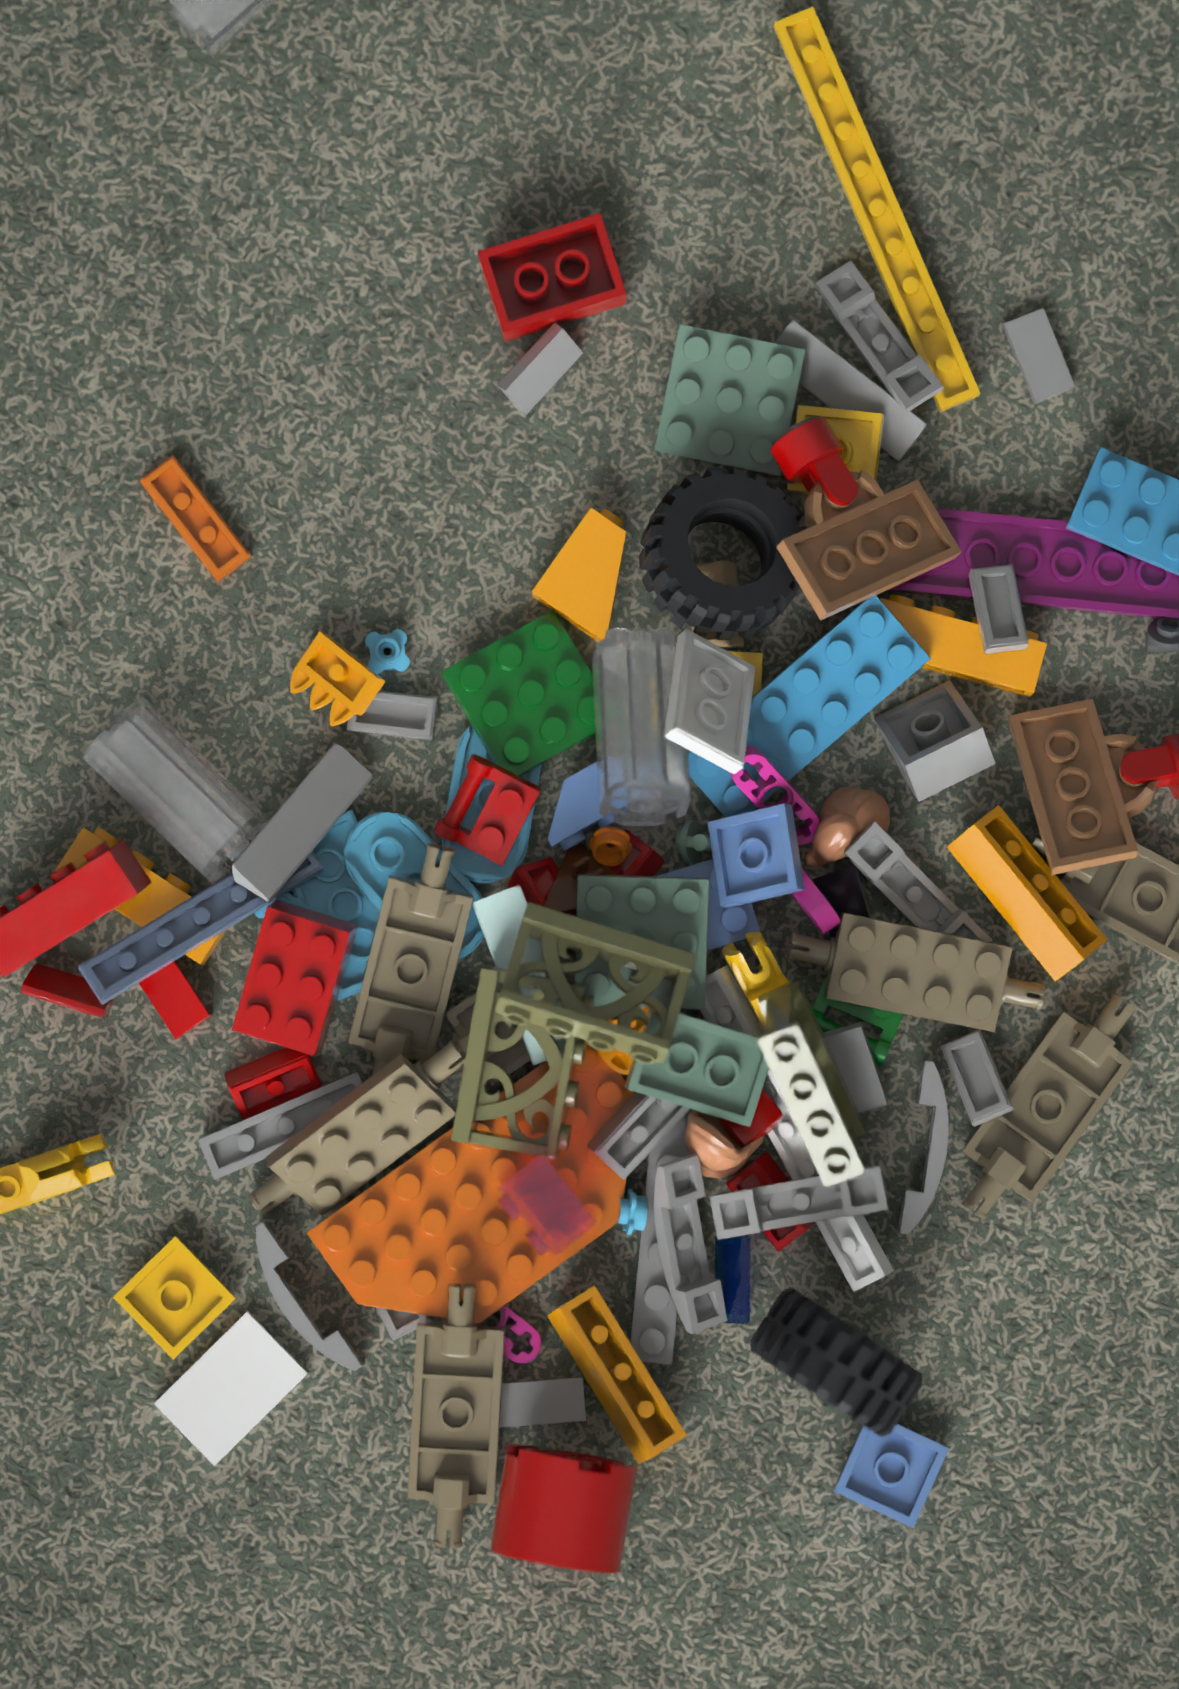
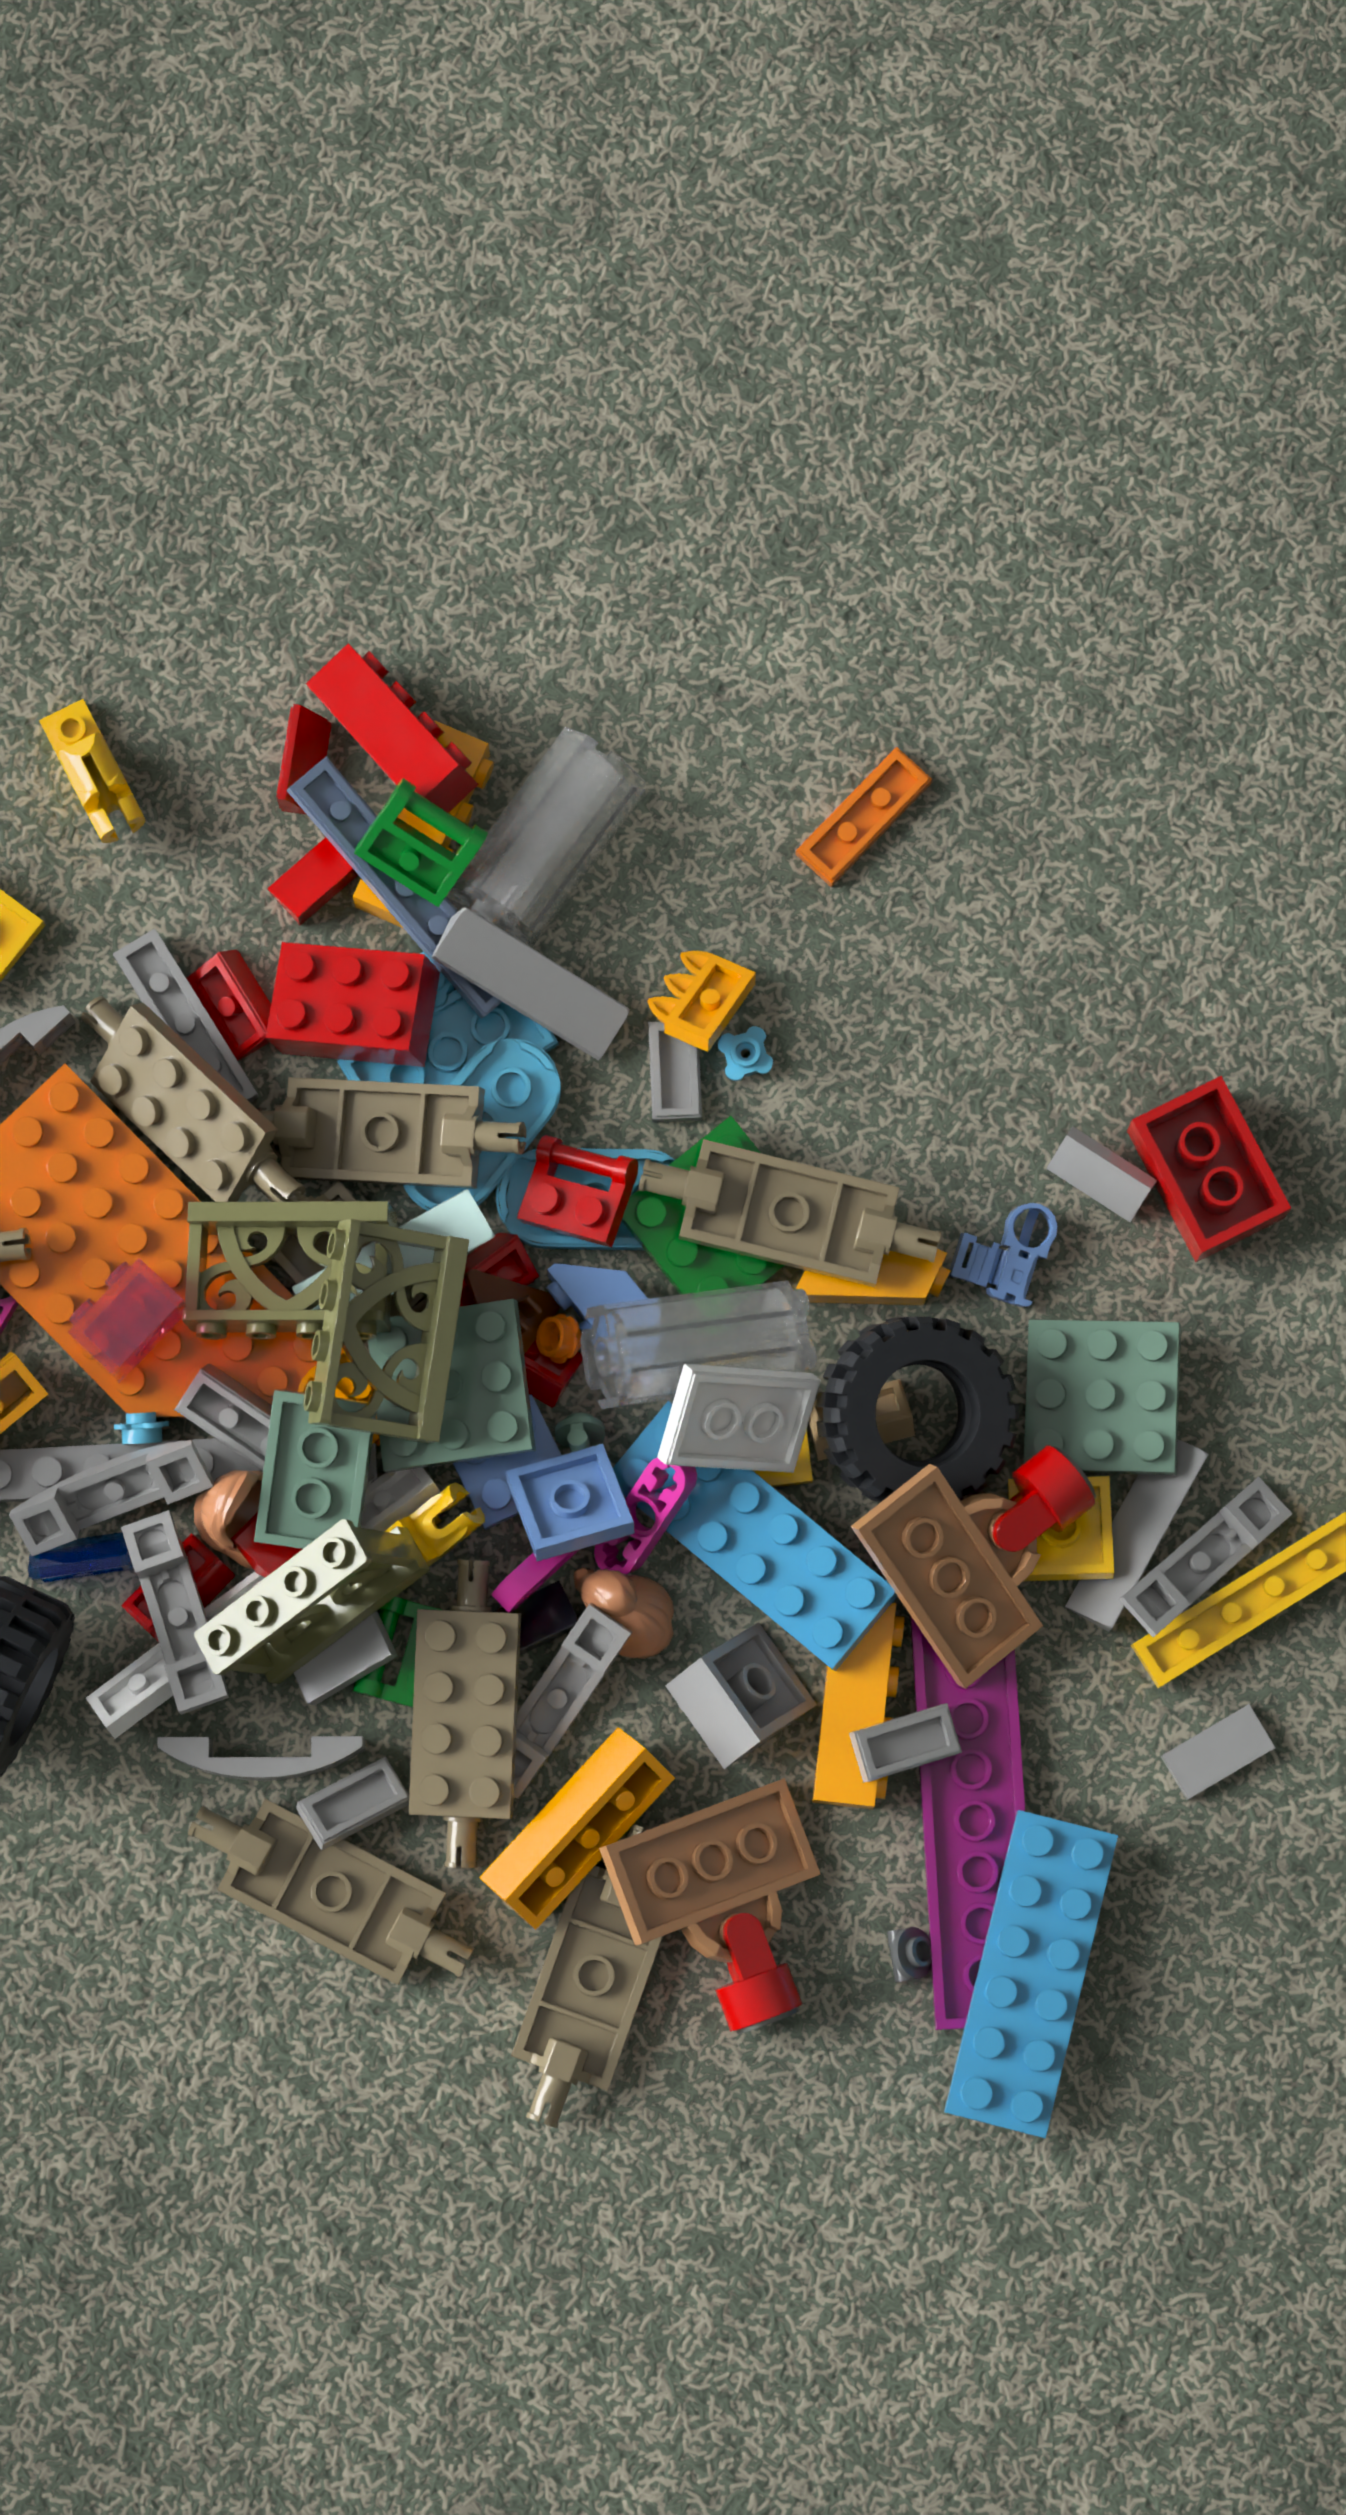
camera: 80 degrees right, 5 degrees down
none -> green plate [354,778,488,907]
none -> dark tan plate [638,1139,941,1287]
none -> medium blue piece [949,1203,1057,1307]

